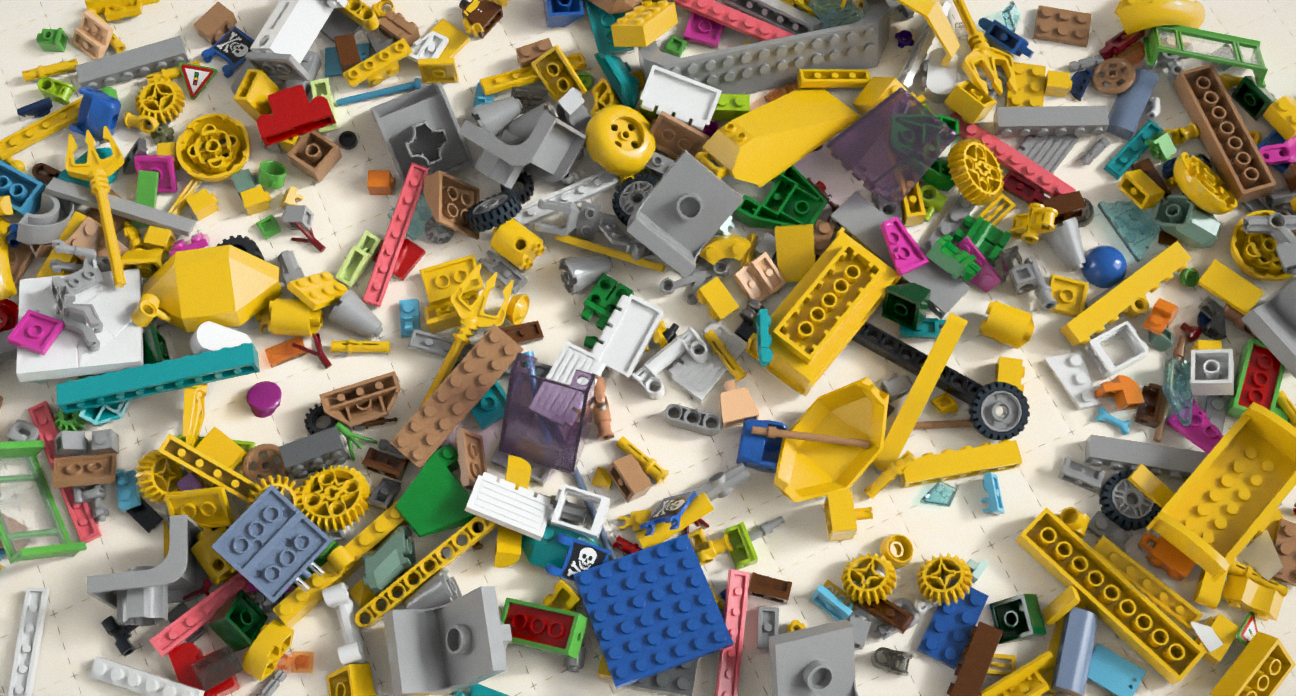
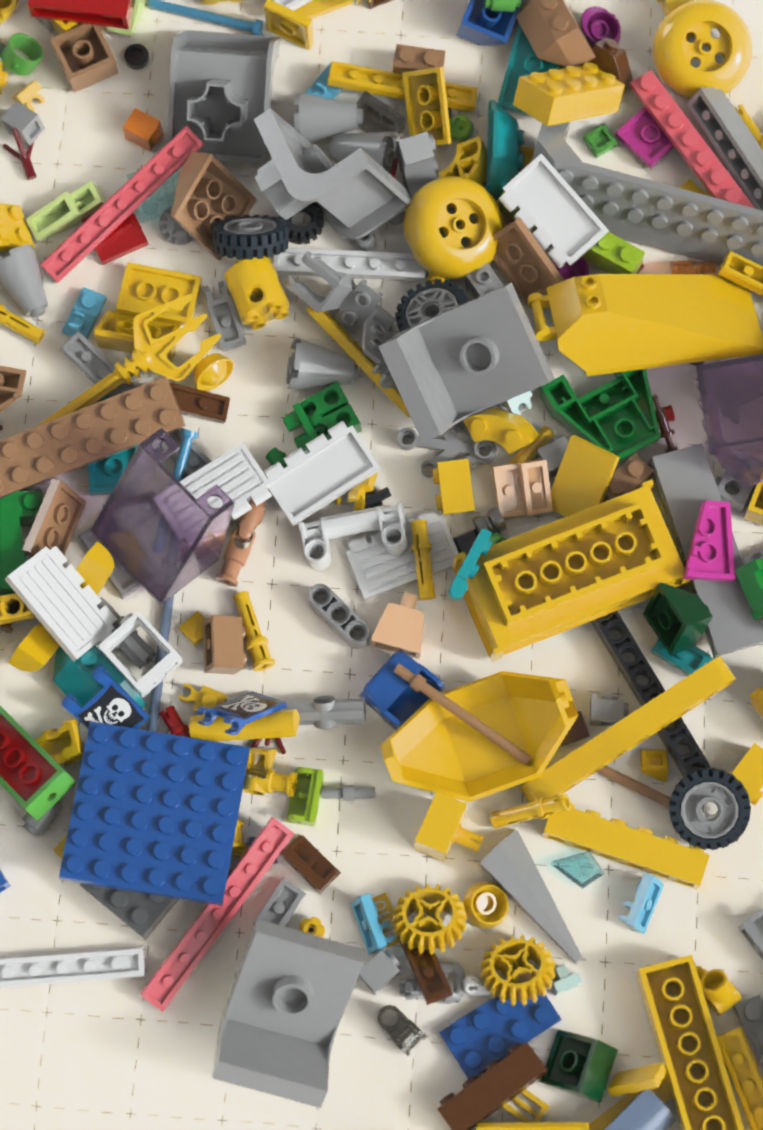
camera: 30 degrees right, 5 degrees up
none -> light grey wedge [479,830,582,964]

